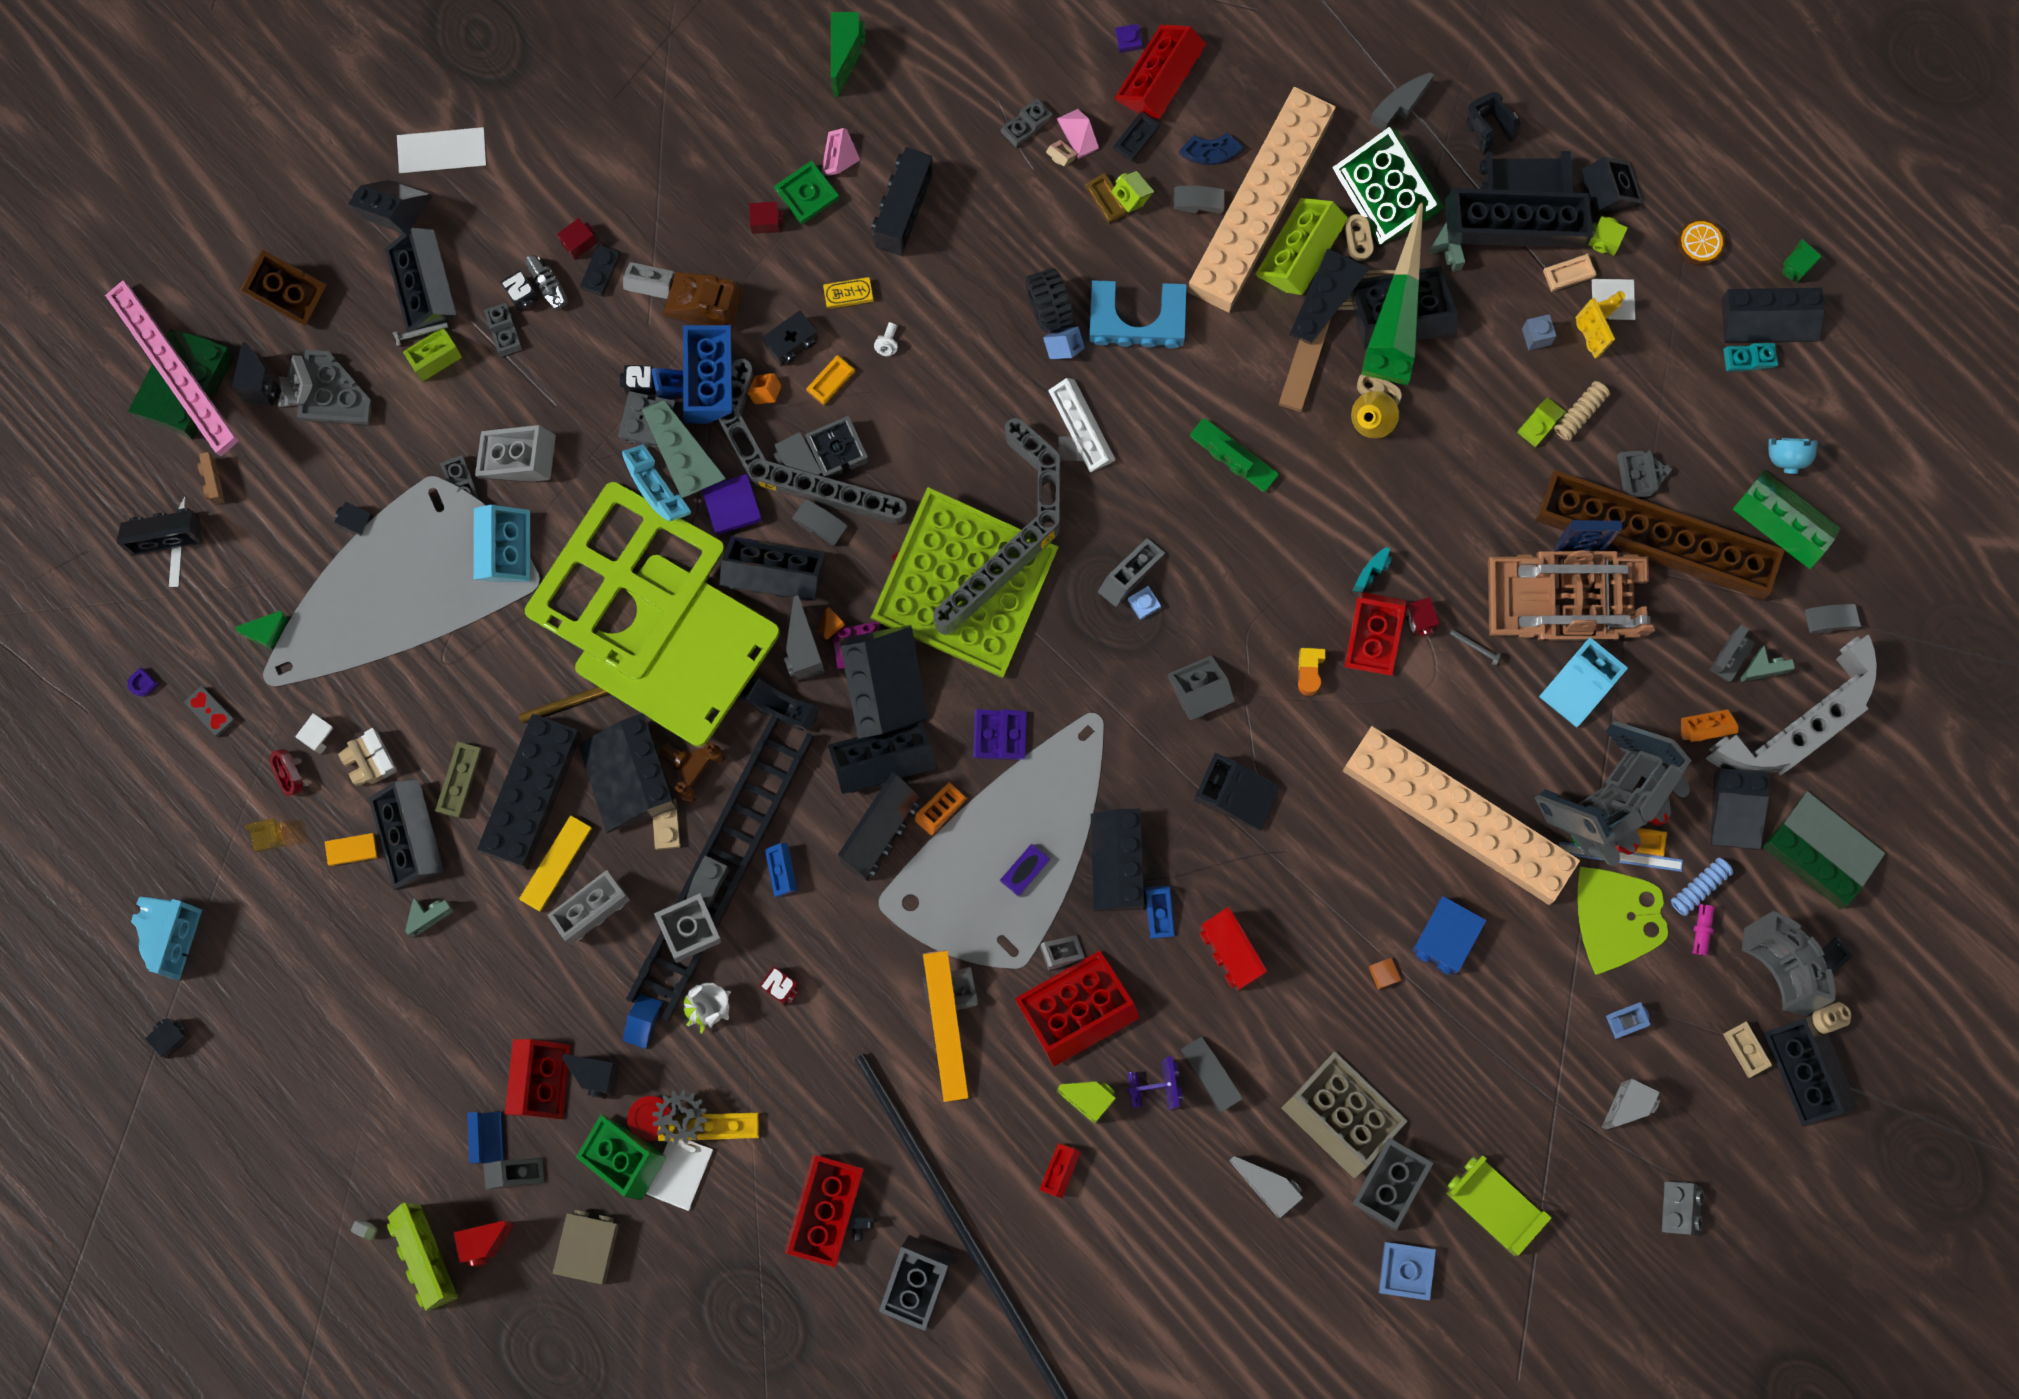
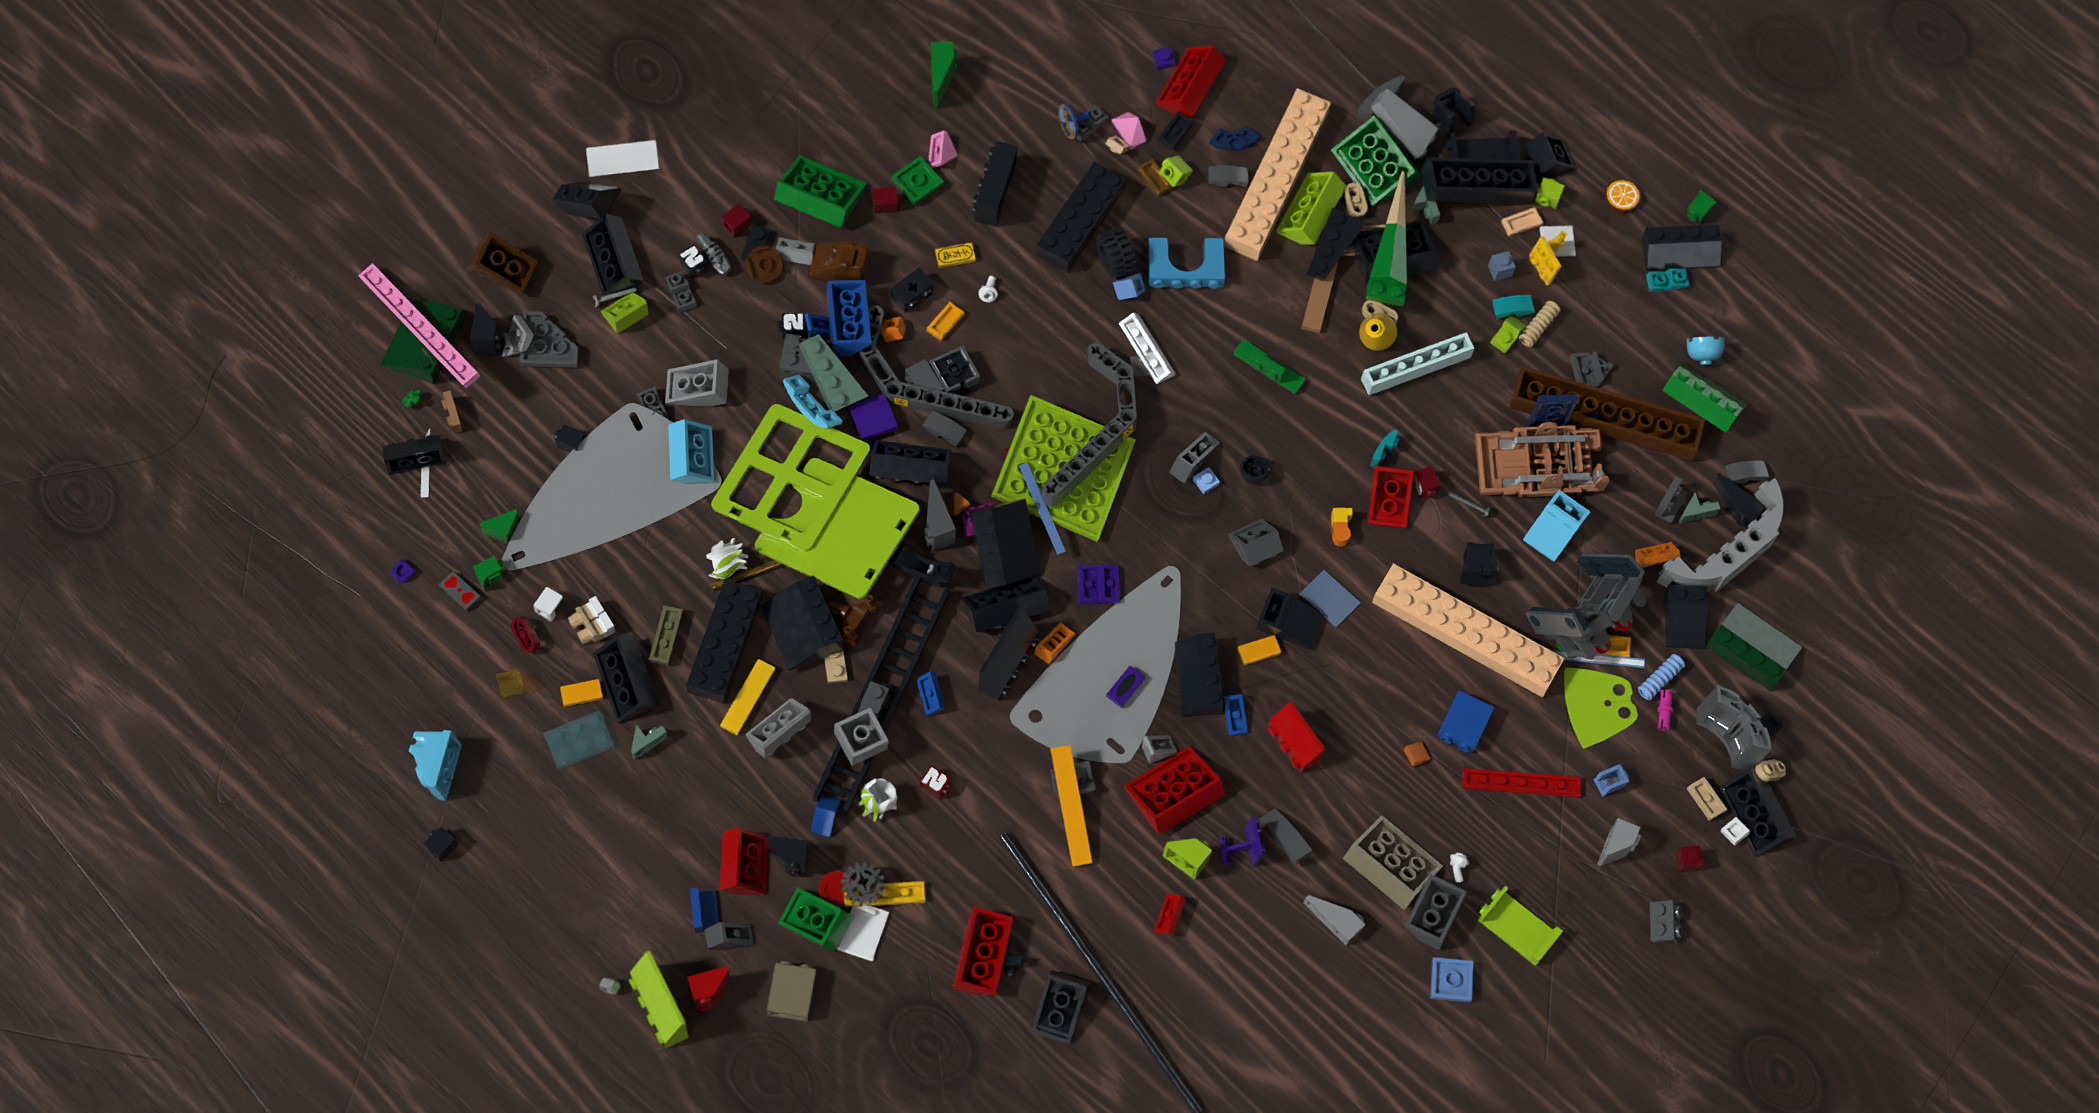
camera: 10 degrees left, 10 degrees down
none -> green plant [402,390,422,408]
none -> green window [473,556,506,591]
none -> clear light blue plate [543,711,614,770]
none -> white hair [706,538,748,580]
none -> reddish brown tile [745,246,783,284]
none -> green slope [774,155,867,228]
none -> medium blue sticker [1019,463,1066,554]
none -> black brick [1036,161,1126,273]
none -> shield [1058,103,1089,139]
none -> light orange tile [1238,635,1281,666]
none -> black helmet [1240,455,1270,484]
none -> sand blue window [1299,570,1361,627]
none -> light aqua brick [1361,333,1474,395]
none -> light grey slope [1371,89,1438,161]
none -> white plate [1450,853,1469,882]
none -> black piece [1460,542,1499,587]
none -> red tile [1462,768,1581,798]
none -> teal slope [1492,295,1535,319]
none -> dark red brick [1676,845,1704,873]
none -> black slope [1713,473,1766,529]
none -> white plate [1721,817,1750,846]

